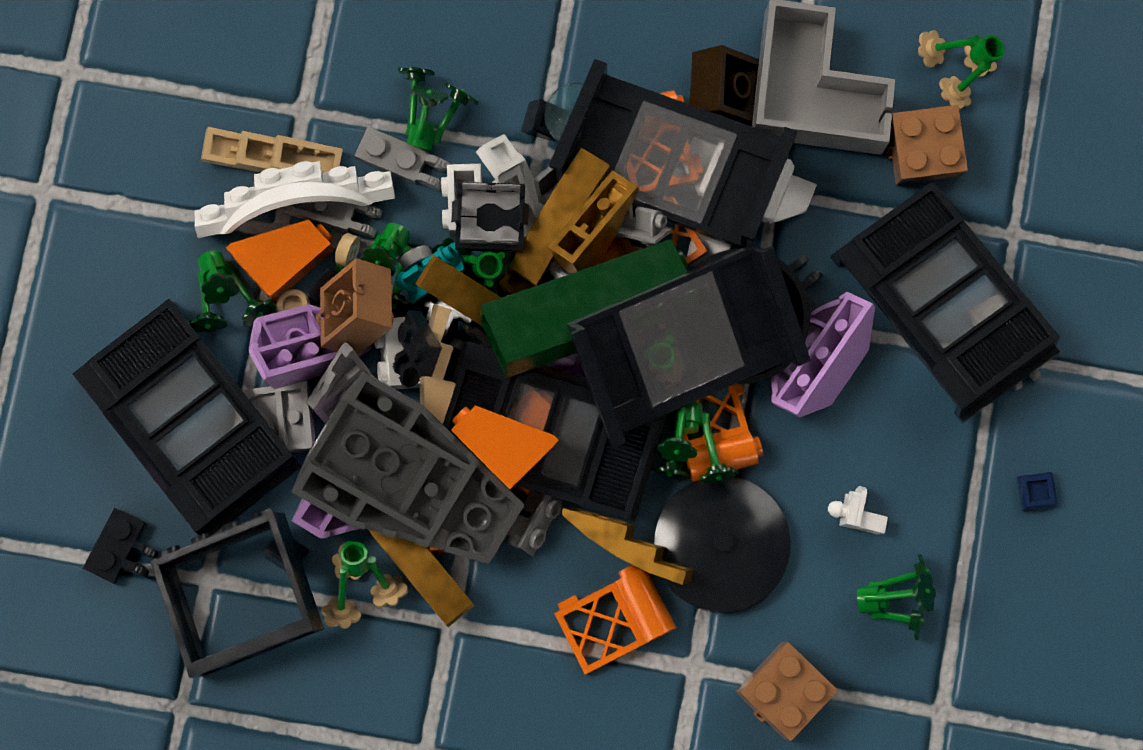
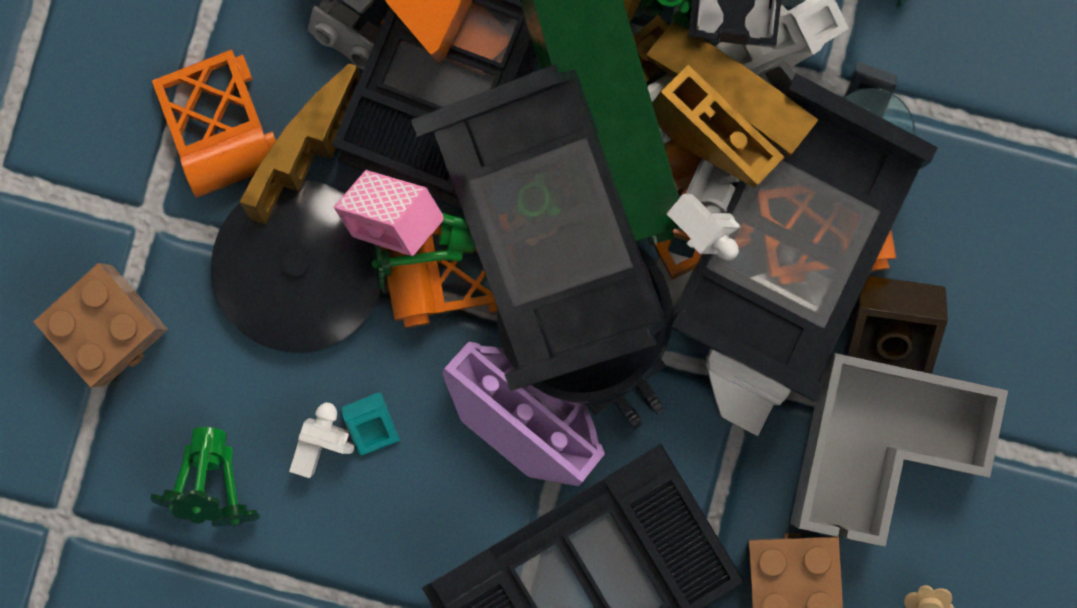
camera: 90 degrees right, 5 degrees up
none -> bright pink panel [333,170,444,256]
none -> teal slope [341,392,400,457]
none -> white piece [667,194,740,261]

